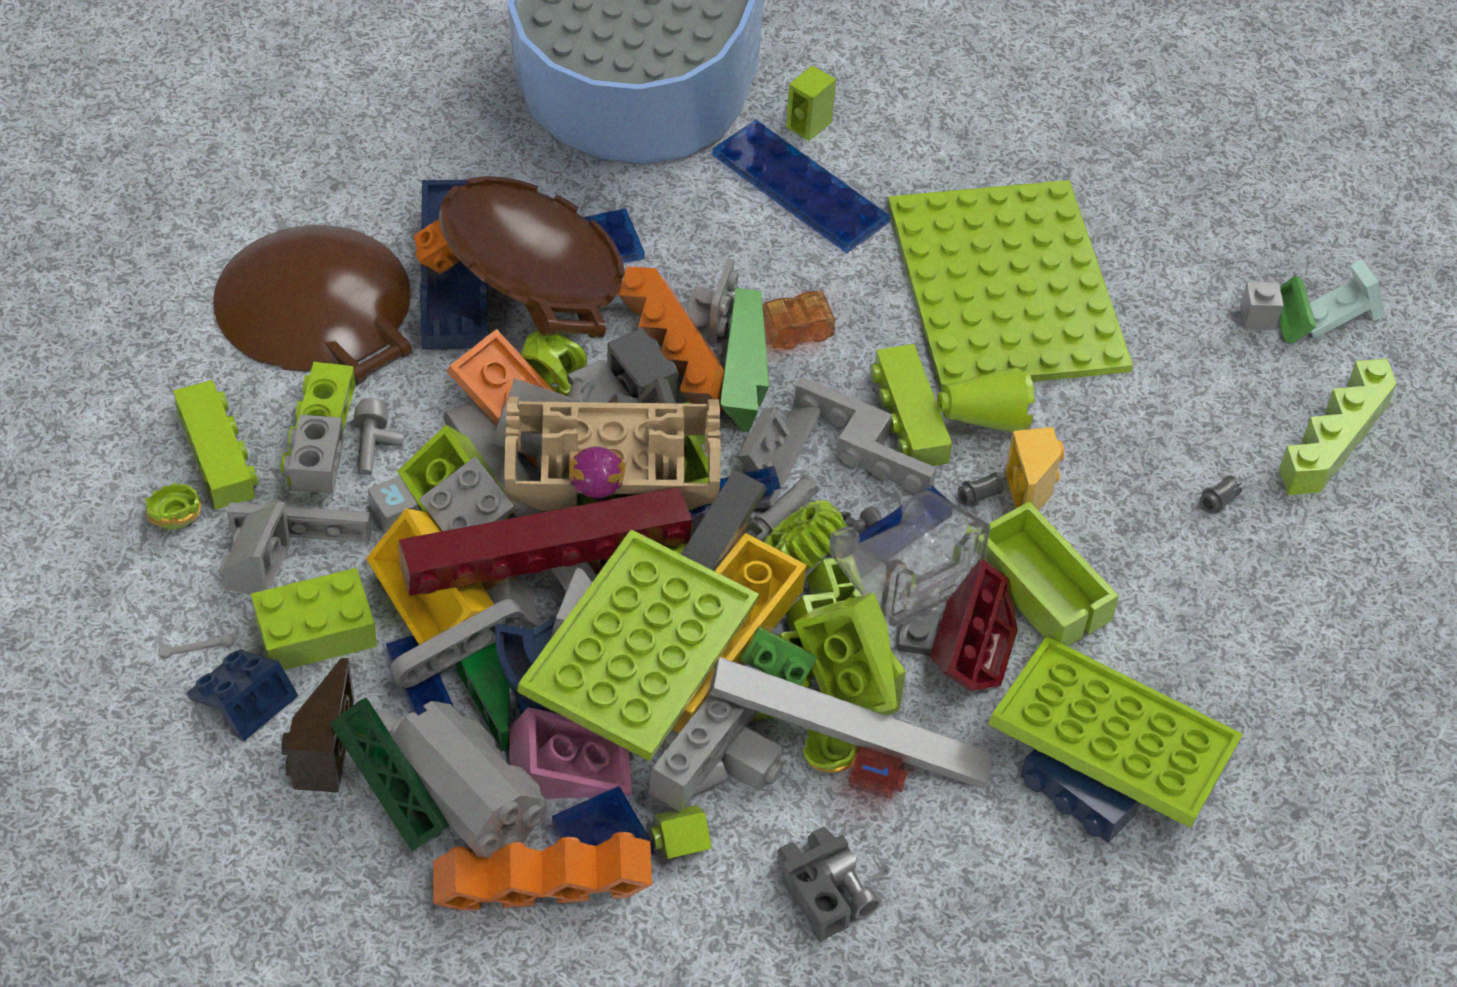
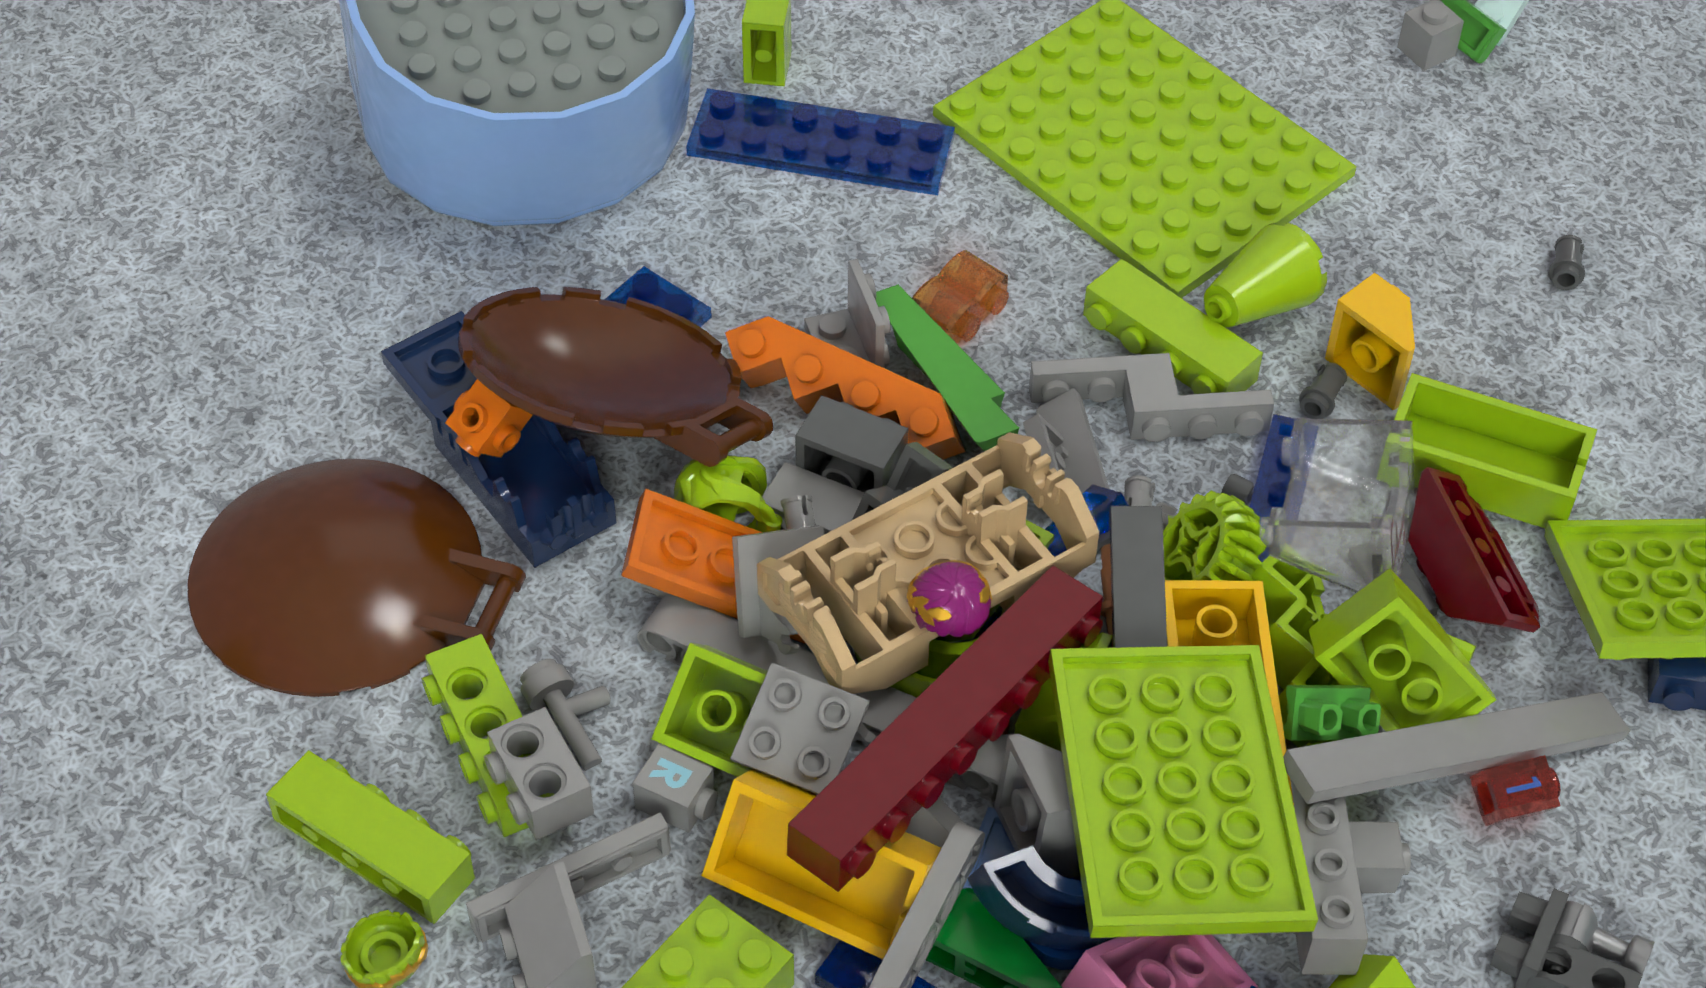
camera: 30 degrees left, 0 degrees up
lime hair [802,729,862,773] -> none
lime brick [1279,358,1397,495] -> none

